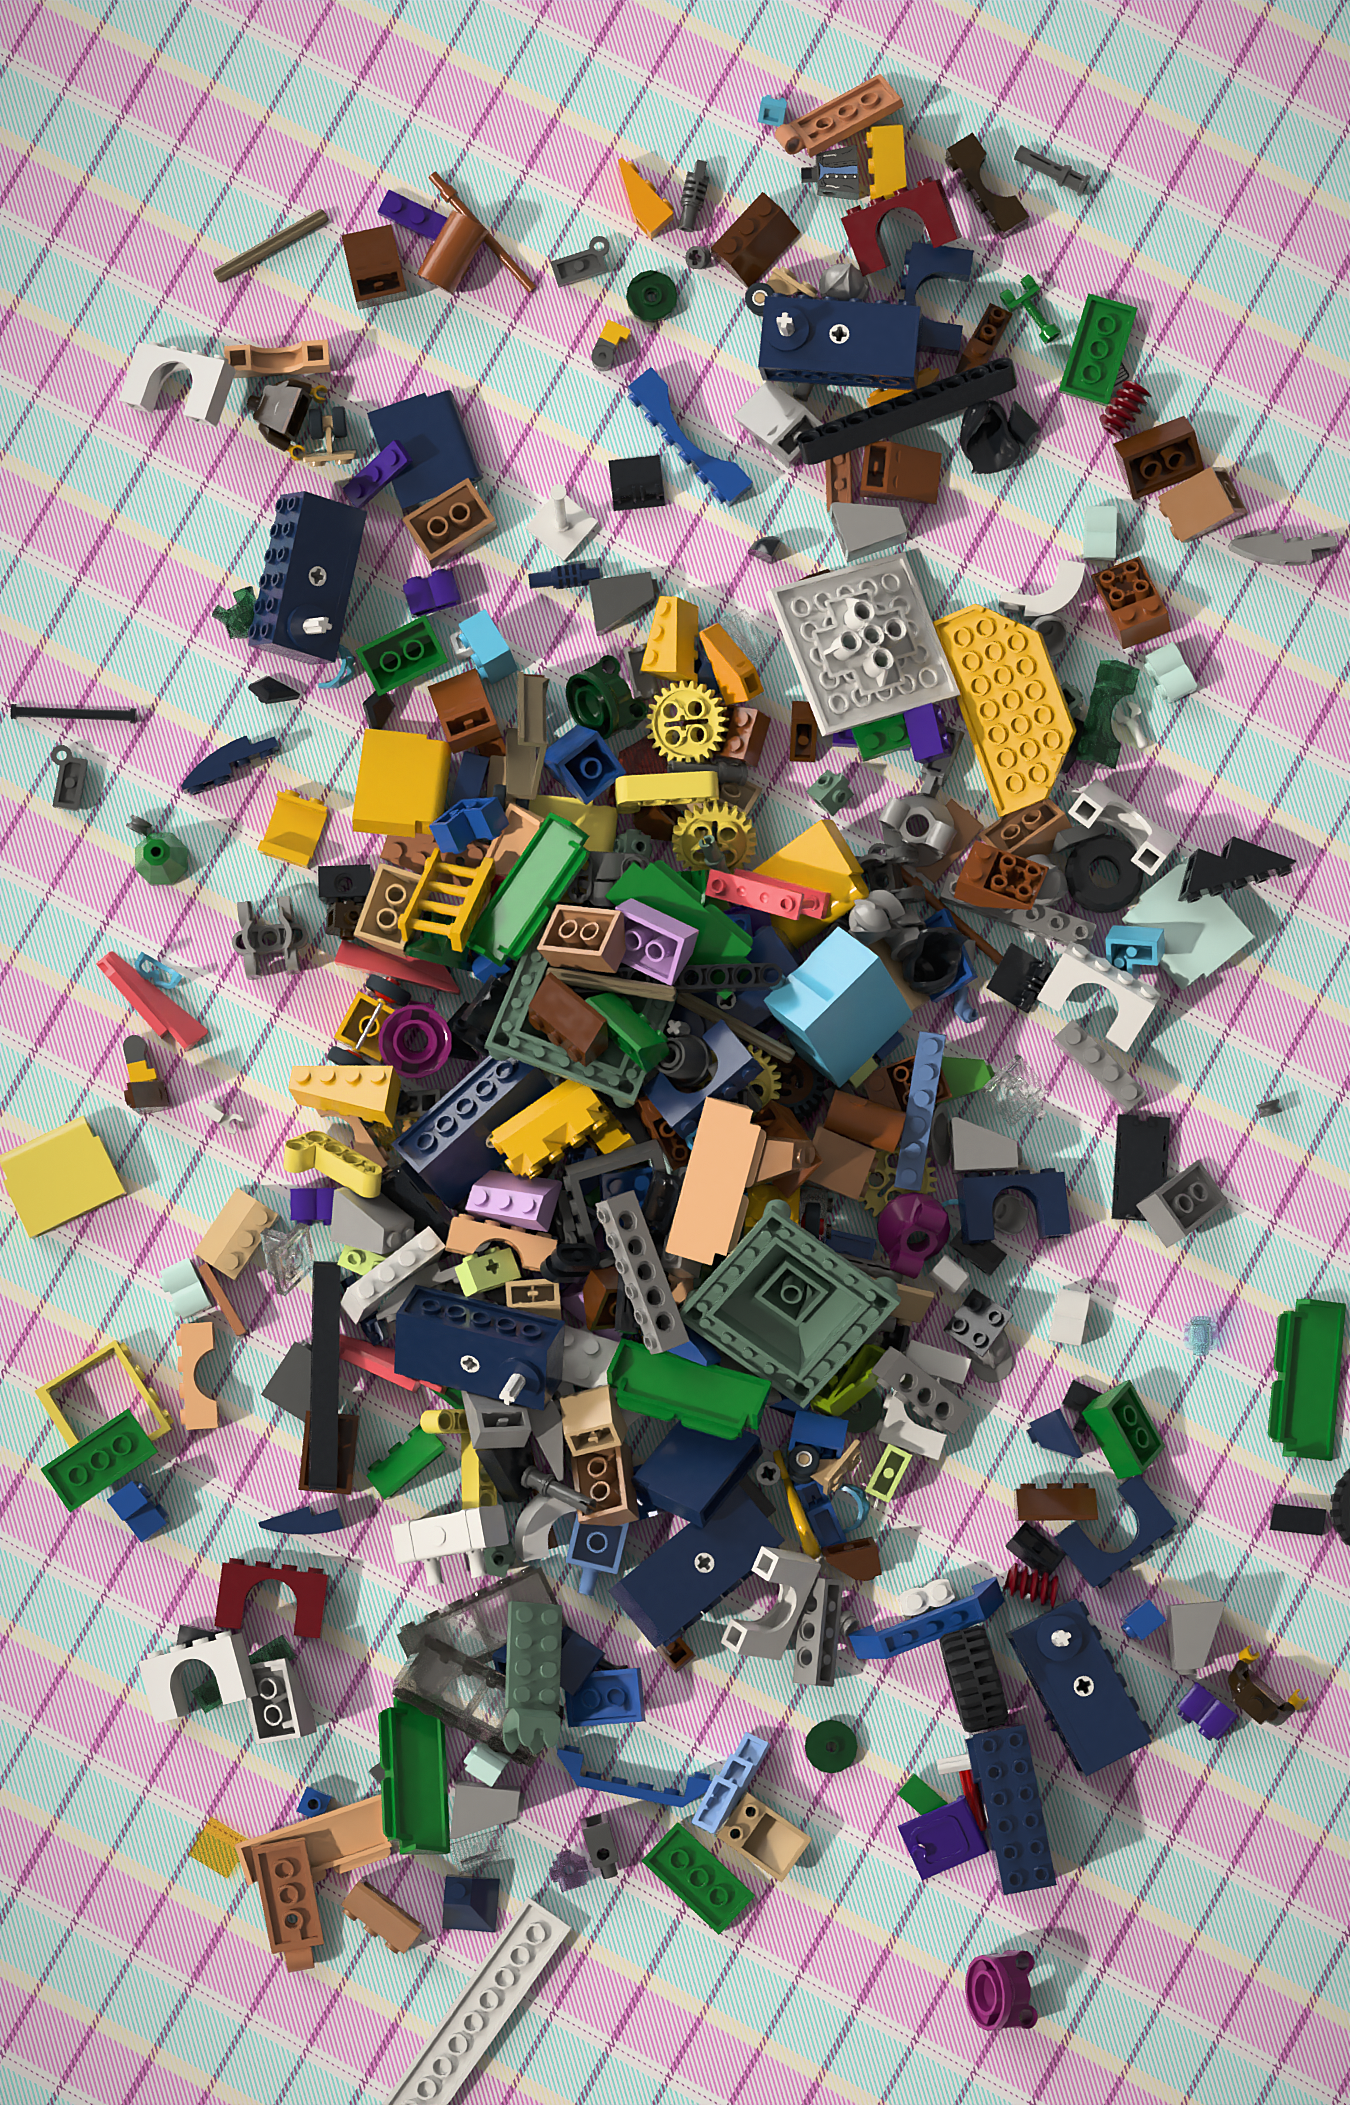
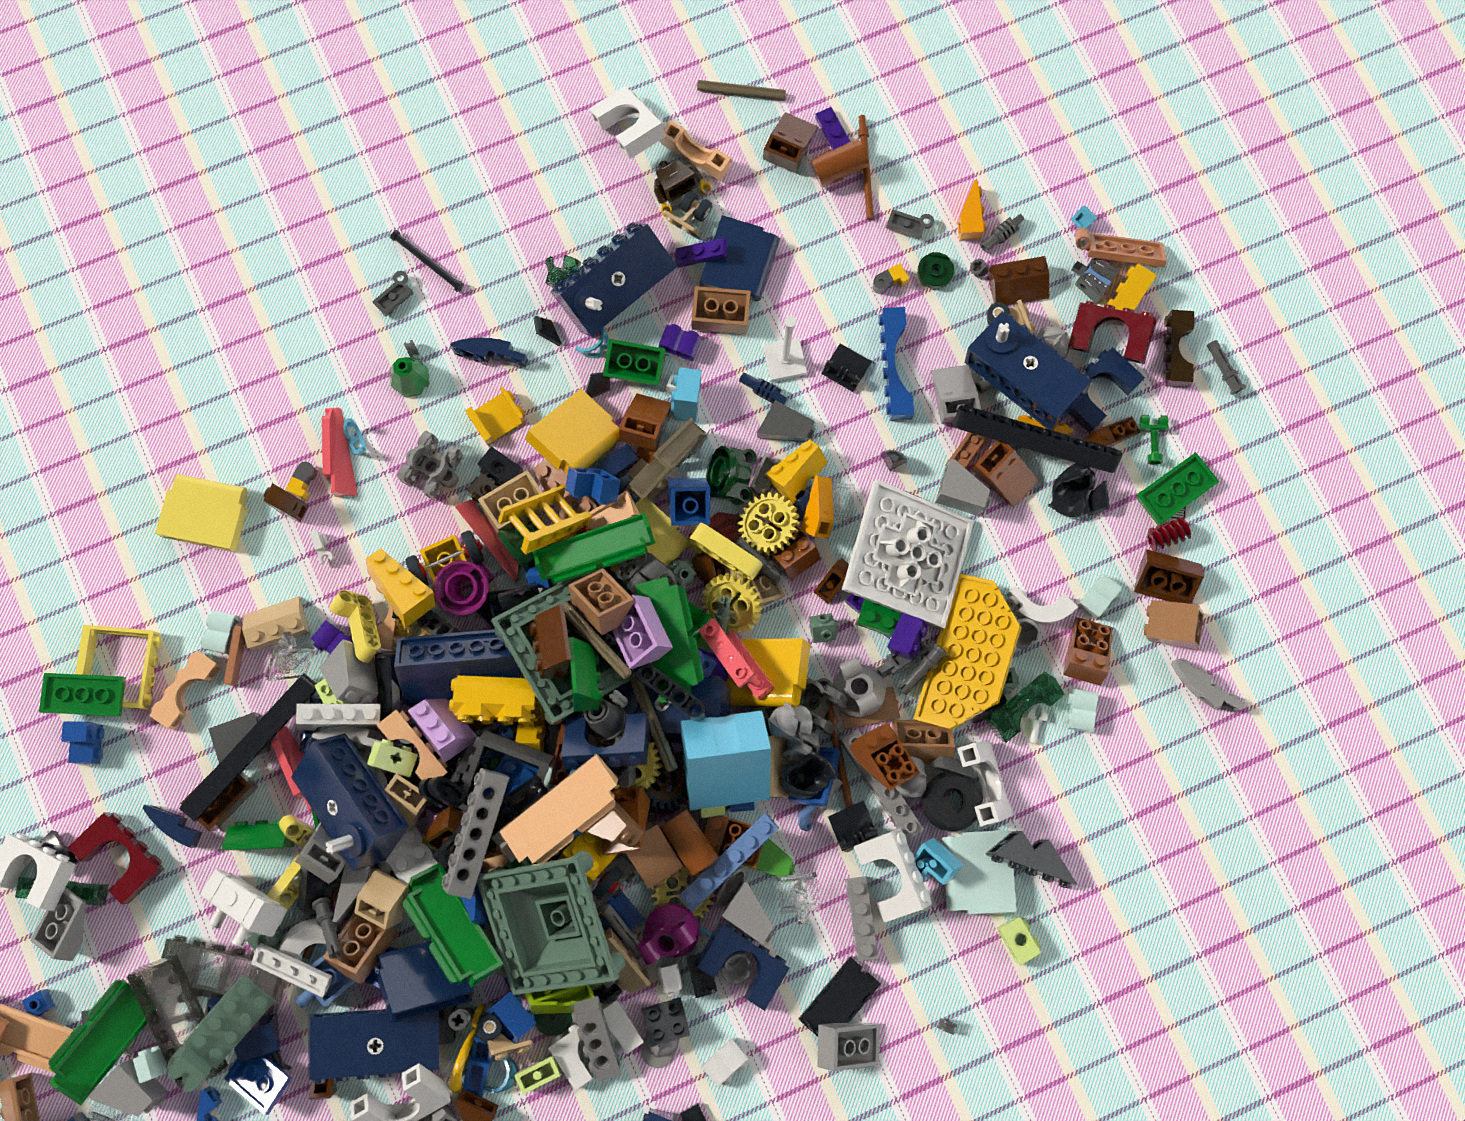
camera: 35 degrees right, 5 degrees down
none -> white plate [251,943,333,997]
none -> dark grey pin [898,643,948,696]
none -> yellowish green brick [996,916,1041,965]

